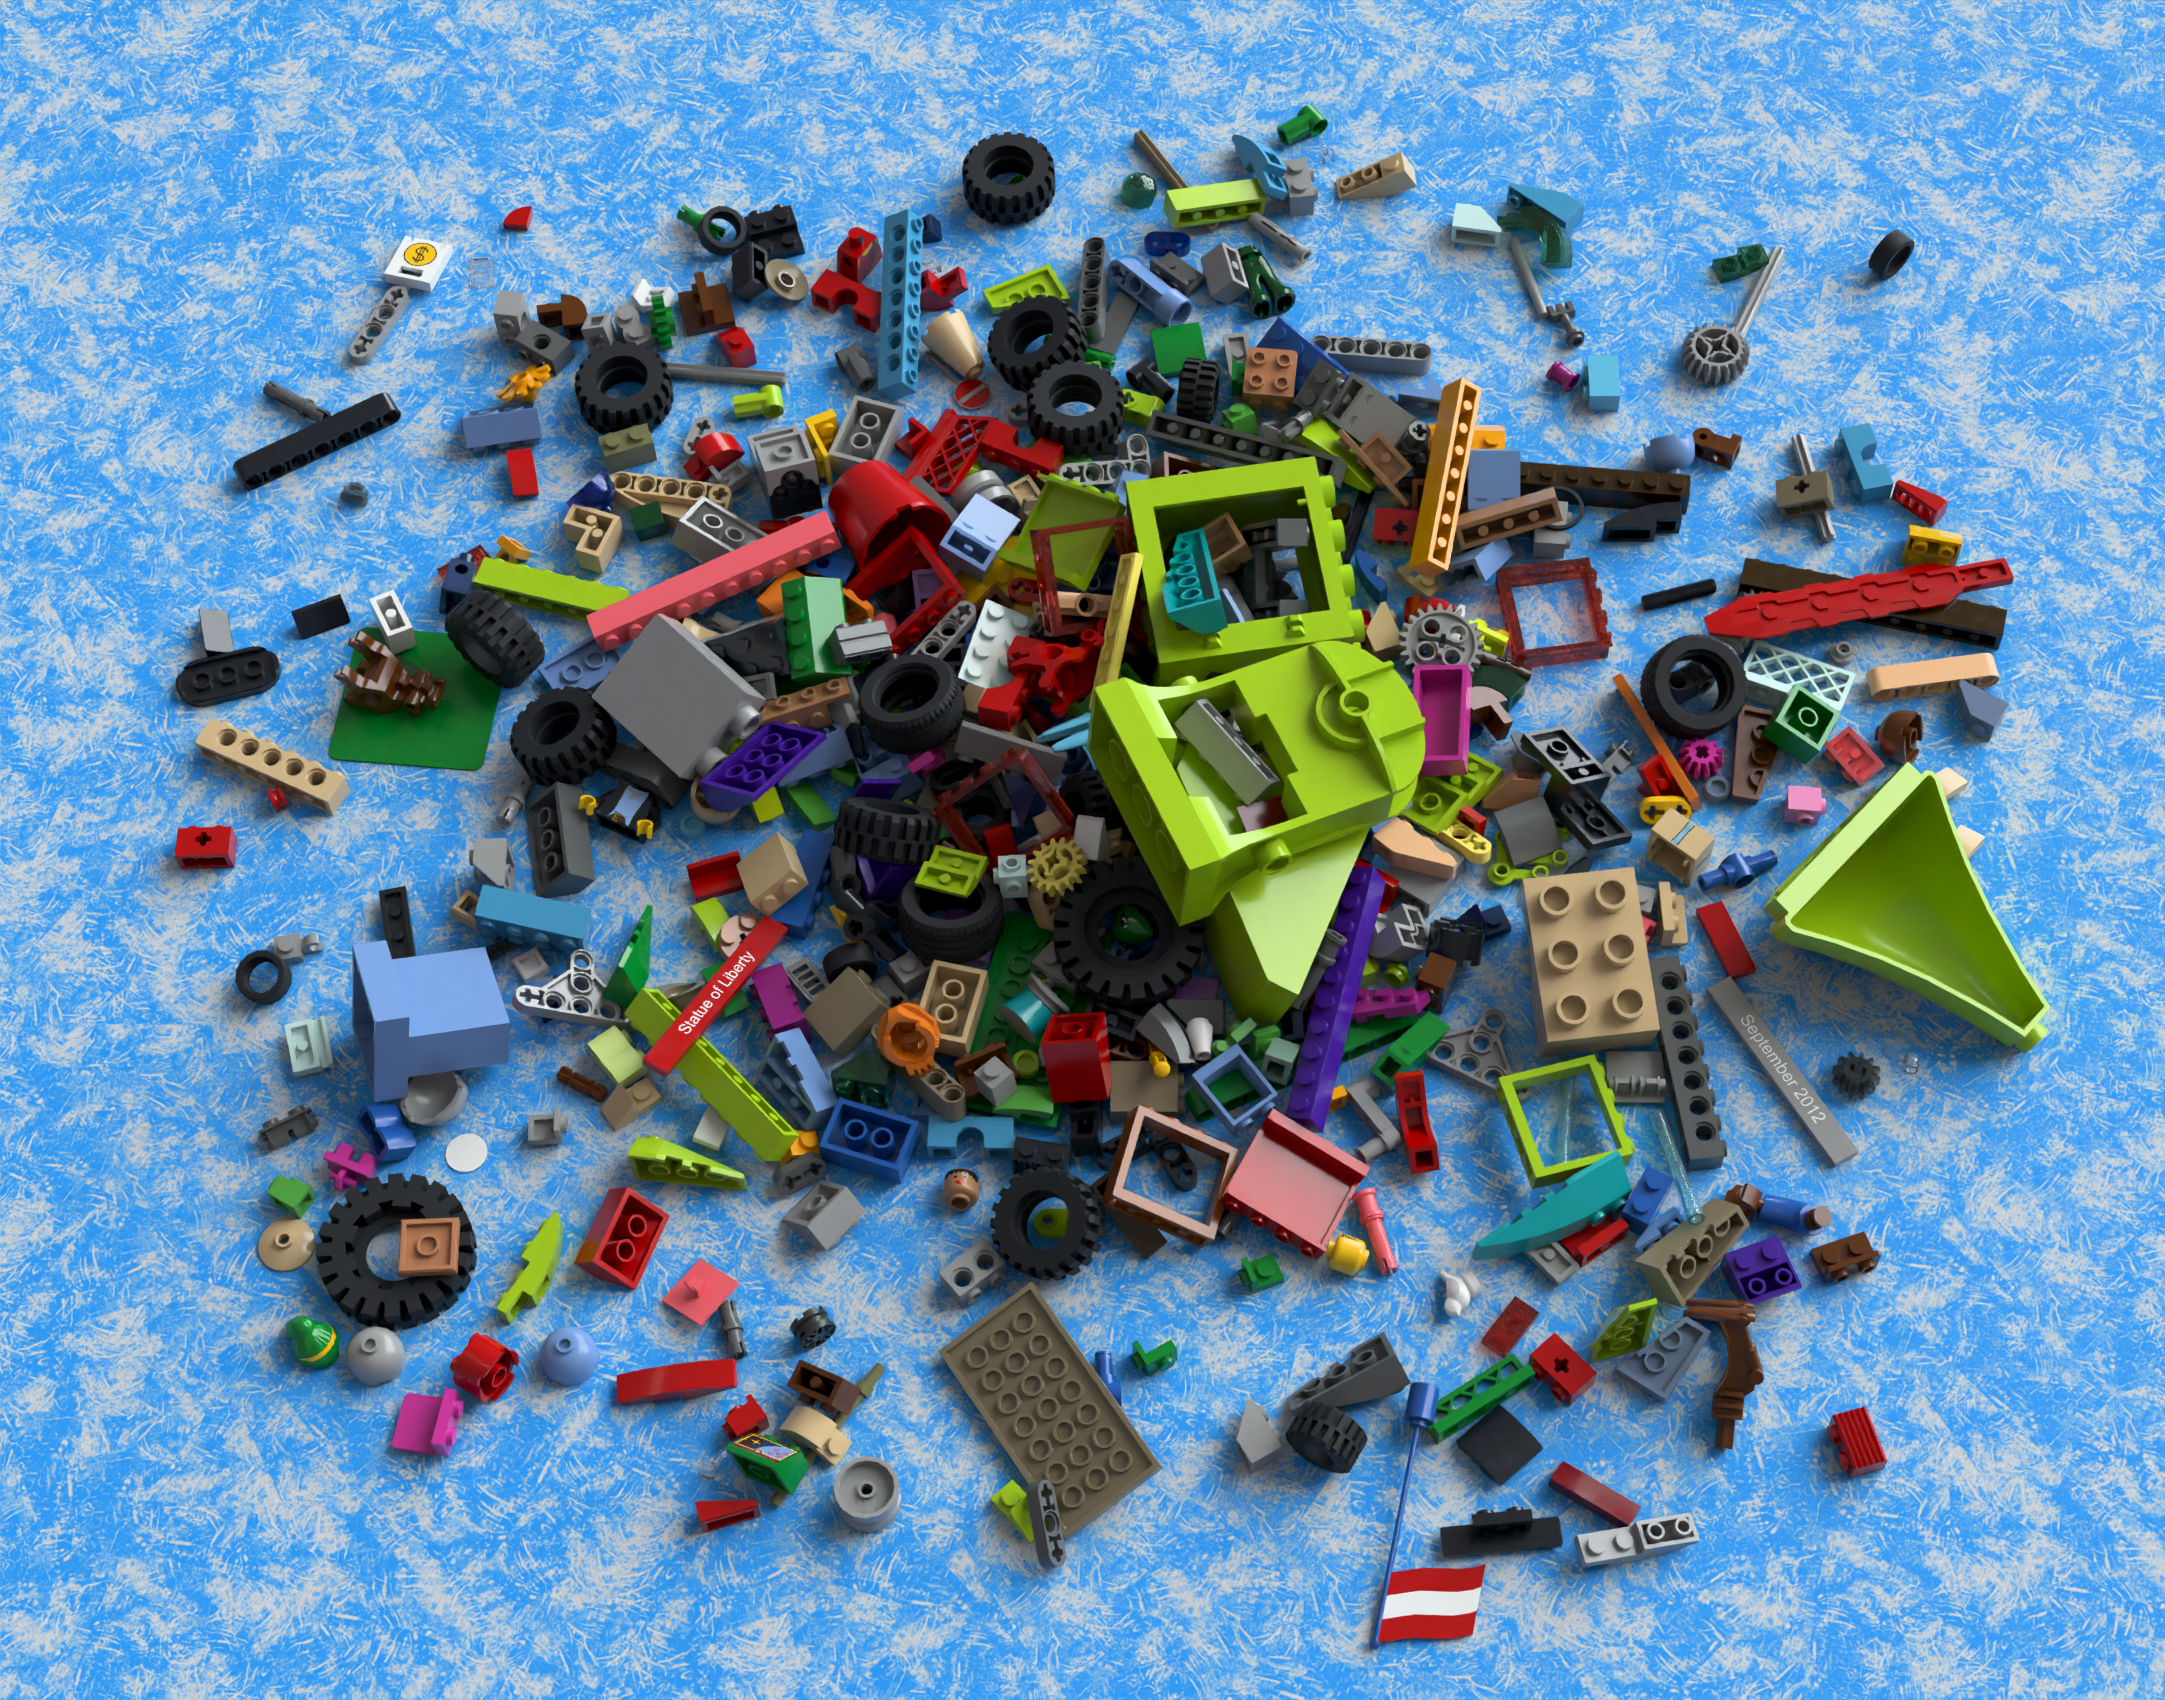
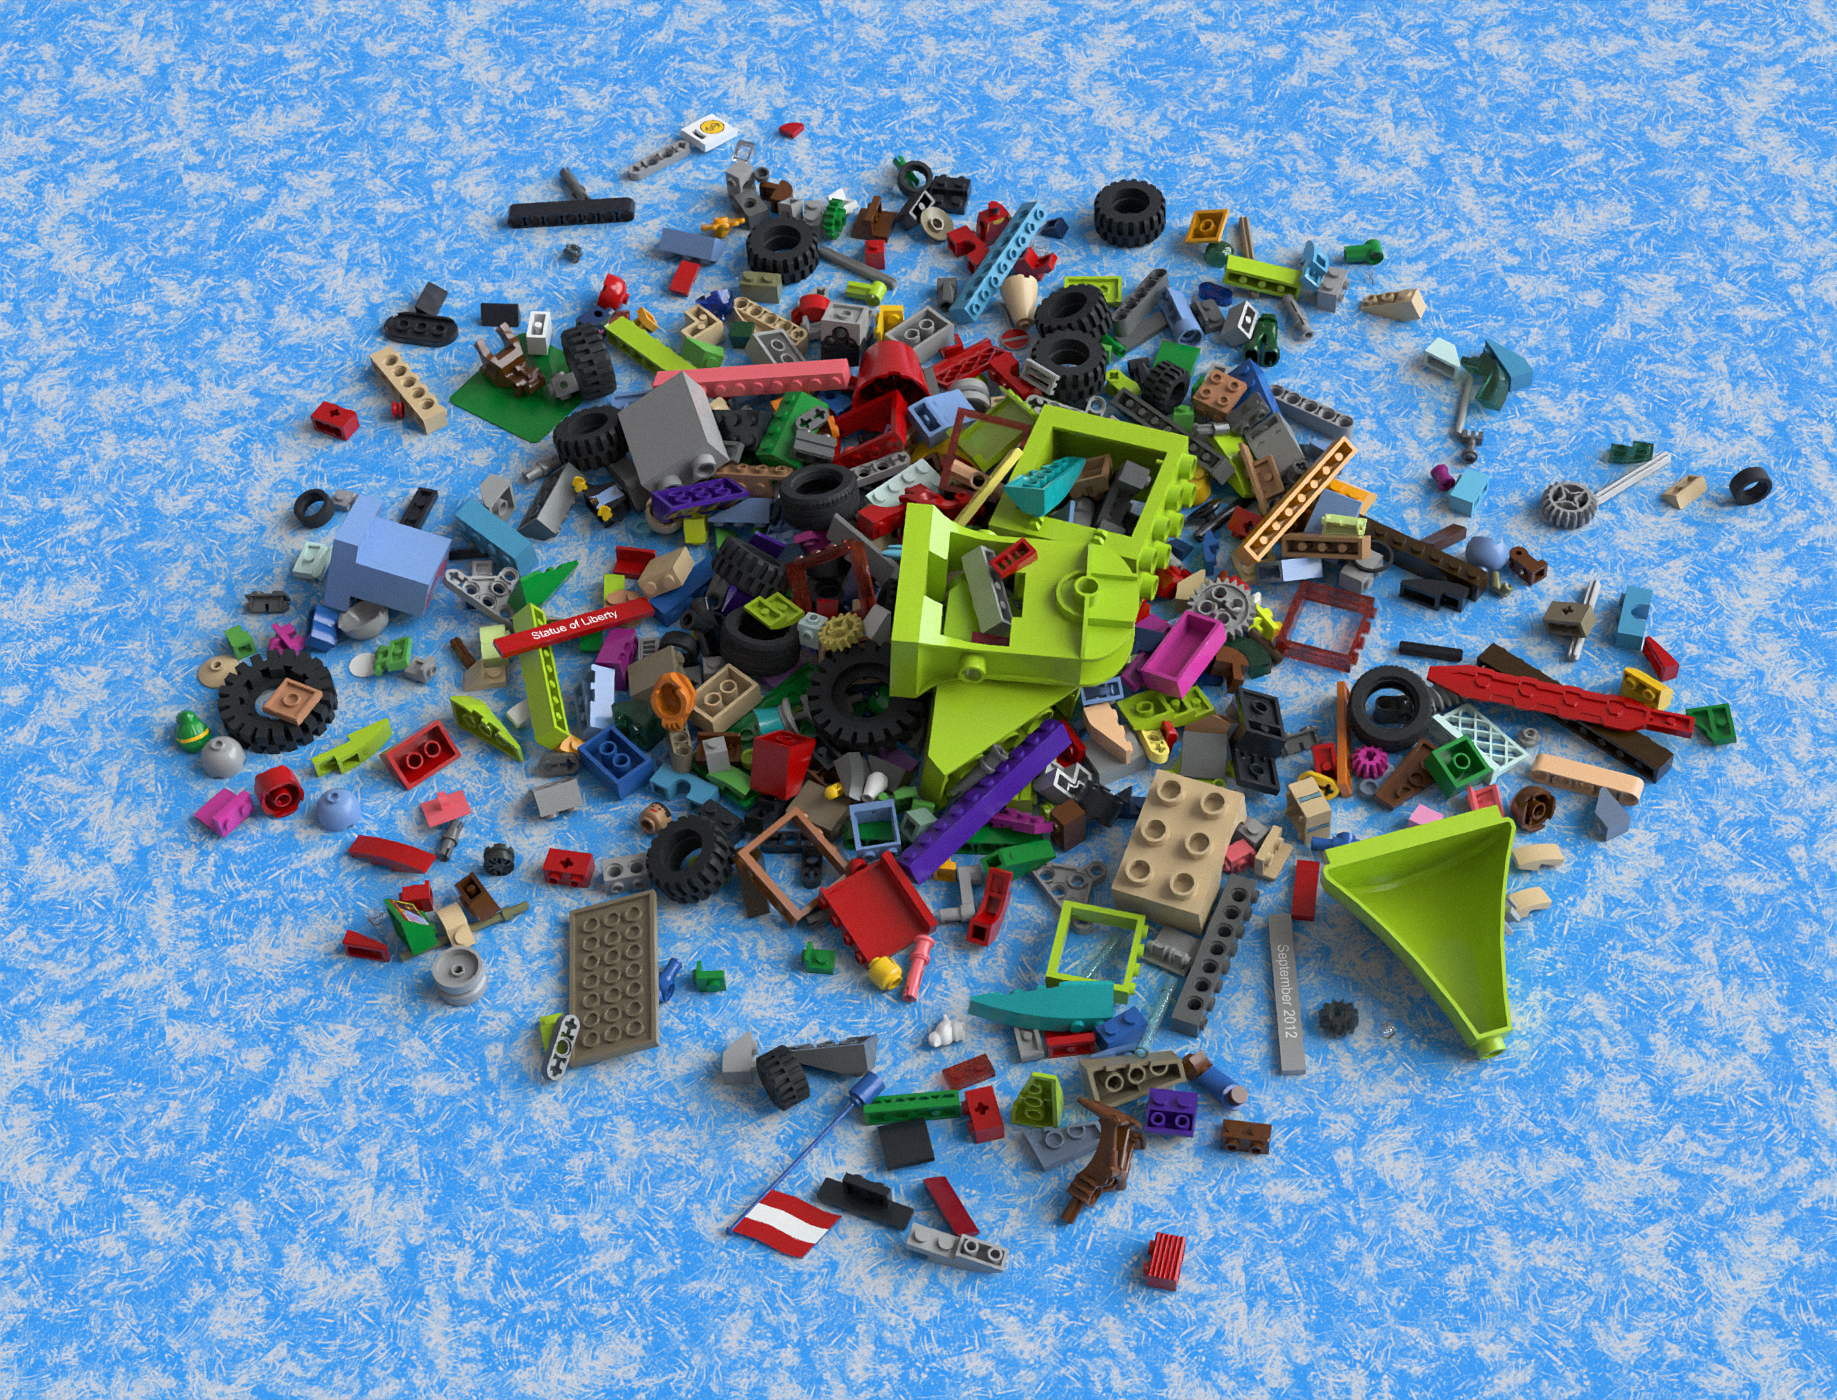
camera: 30 degrees right, 10 degrees down
none -> bright green plate [373,636,413,676]
none -> red brick [542,848,595,888]
none -> light grey brick [547,371,579,401]
none -> red cylinder [597,273,630,311]
none -> bright green slope [680,336,724,369]
none -> dark grey hinge [754,167,769,184]
none -> dark grey beam [793,406,829,433]
none -> red hinge [848,858,868,875]
none -> red slope [988,537,1038,579]
none -> light grey tile [1020,359,1060,395]
none -> light orange slope [1185,209,1229,244]
none -> yellowish green hinge [1321,513,1367,535]
none -> slope [1420,523,1467,551]
none -> olive arm [1490,571,1513,597]
none -> tan slope [1661,474,1707,509]
none -> green wing [1686,703,1737,746]

